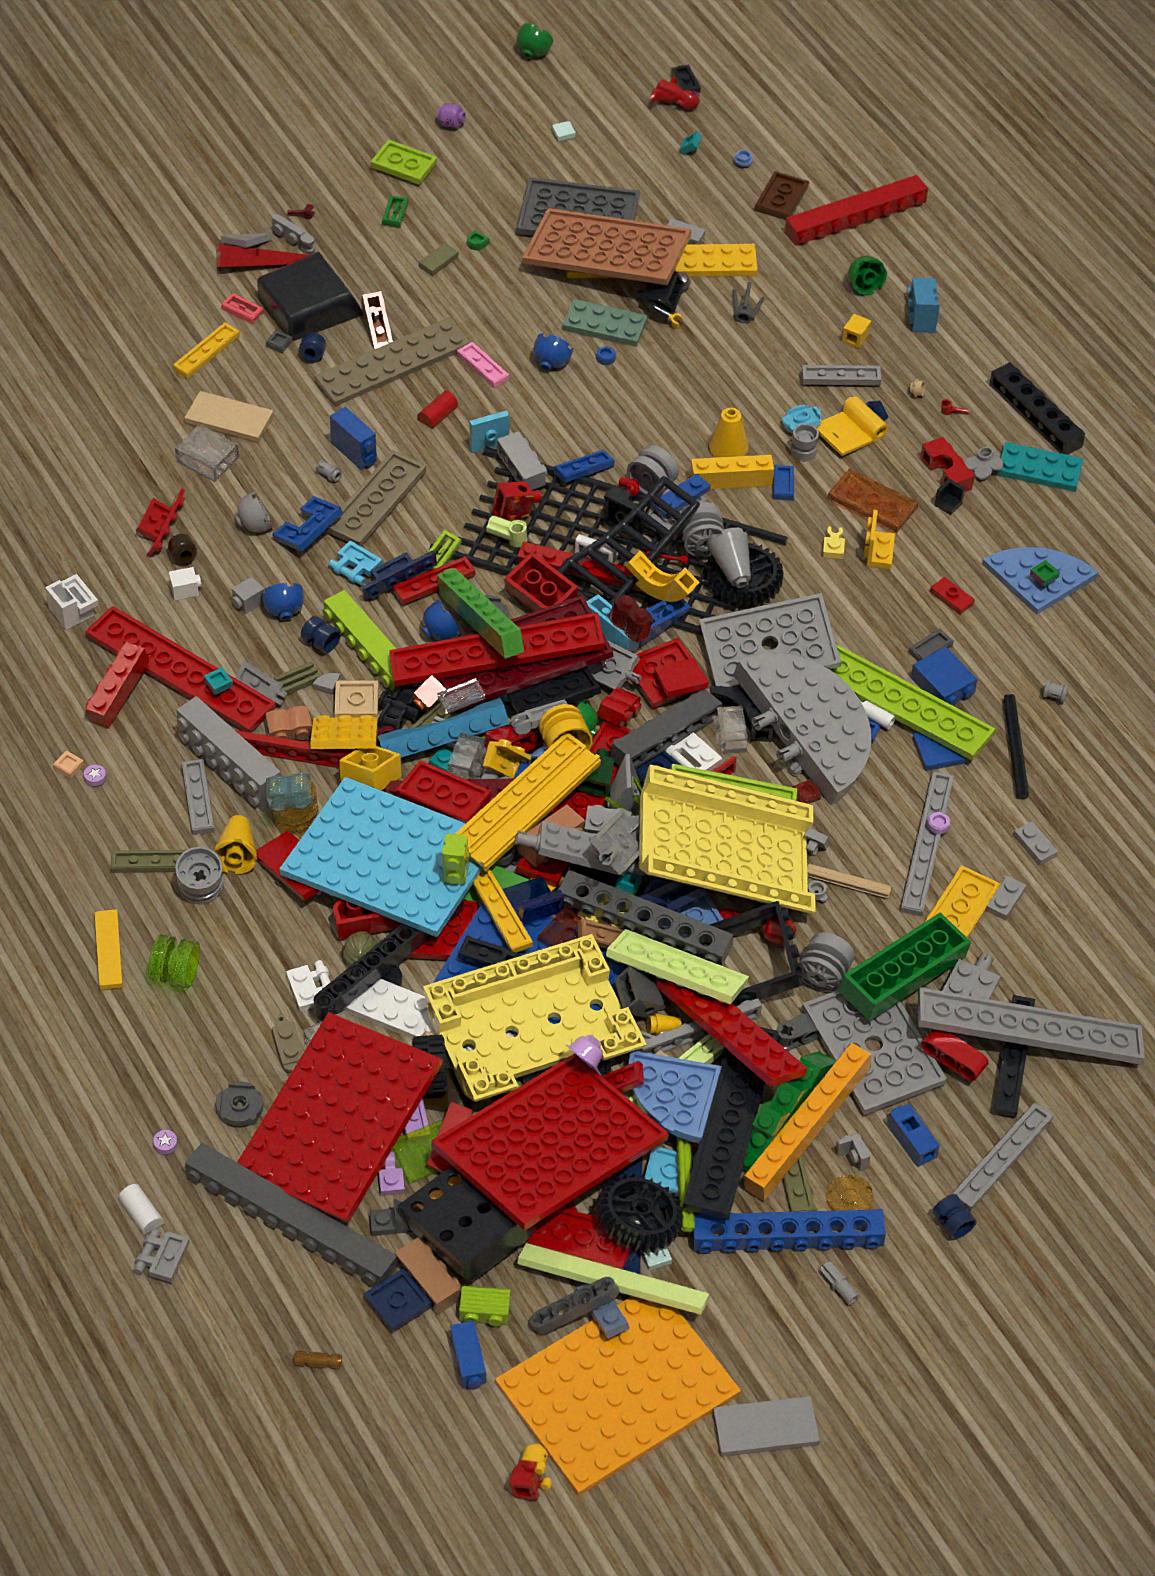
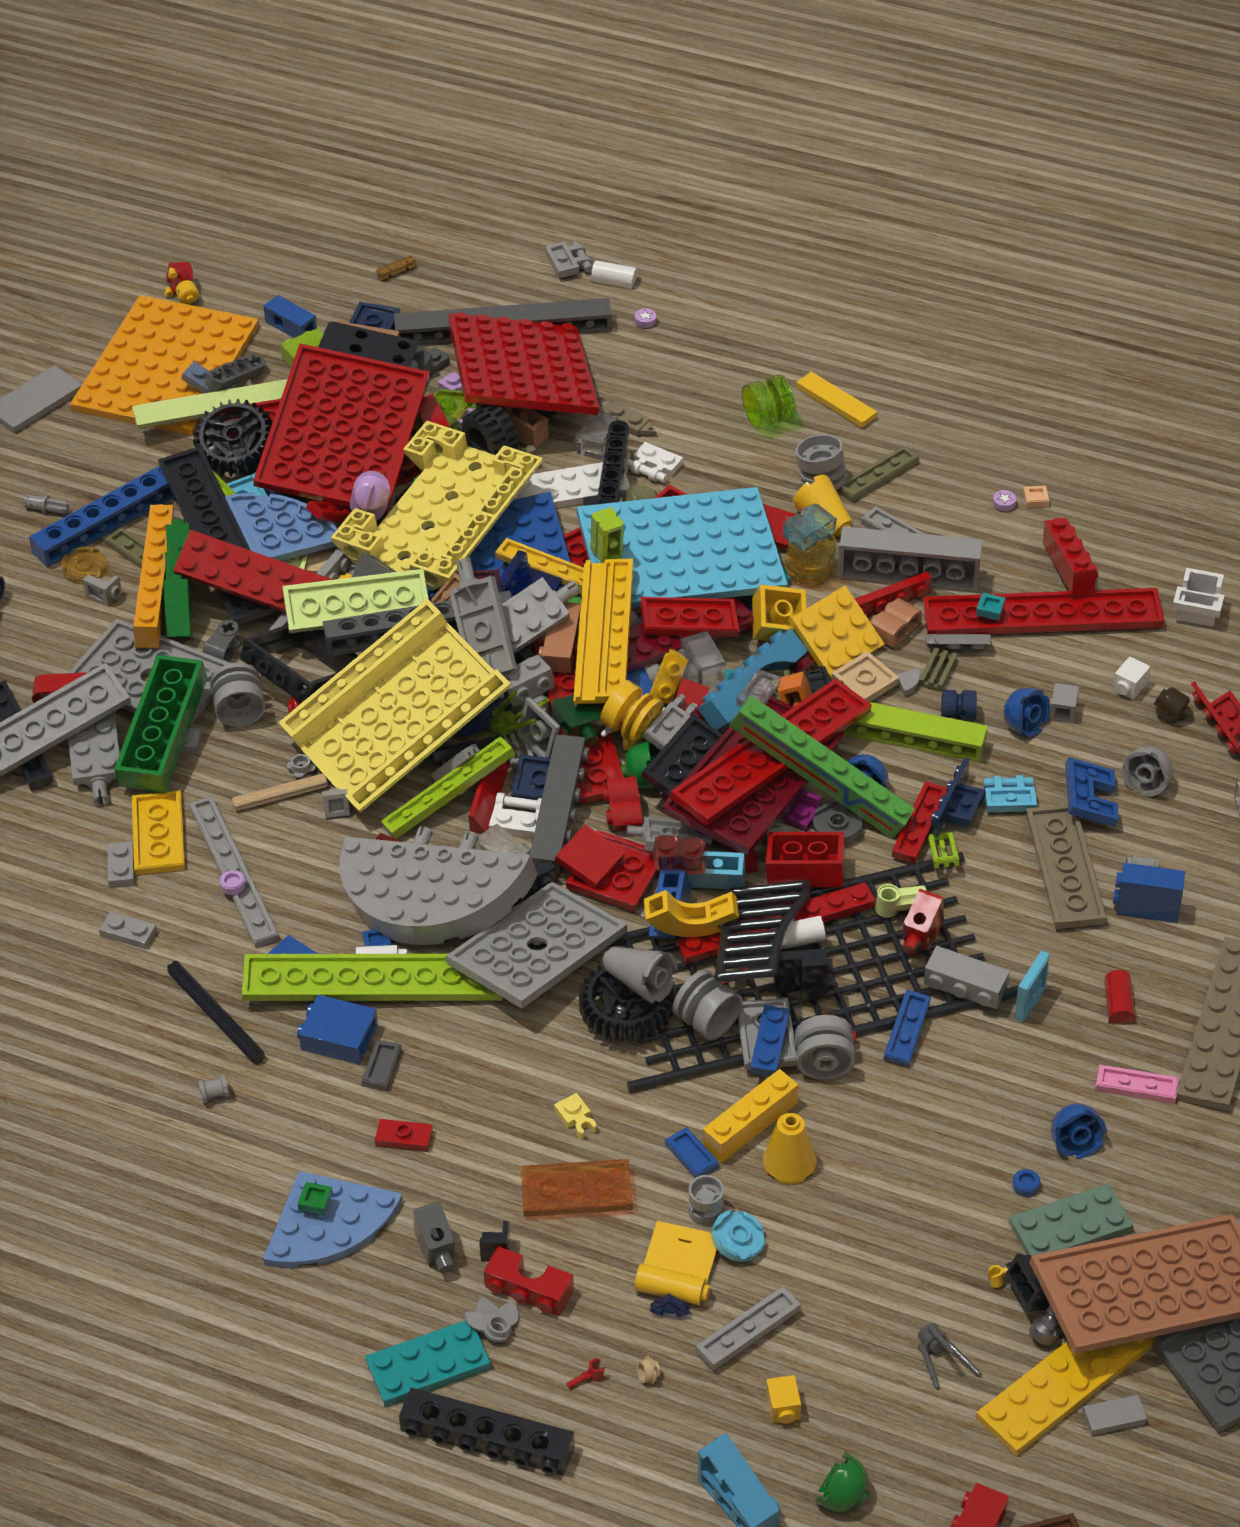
camera: 145 degrees right, 5 degrees down
dark grey plate [216,1082,264,1126] -> none
black hinge [458,936,522,967] -> none
yellow bracket [864,510,895,569] -> none
blue brick [887,1104,940,1167] -> none
none -> dark grey torso [414,1201,455,1273]

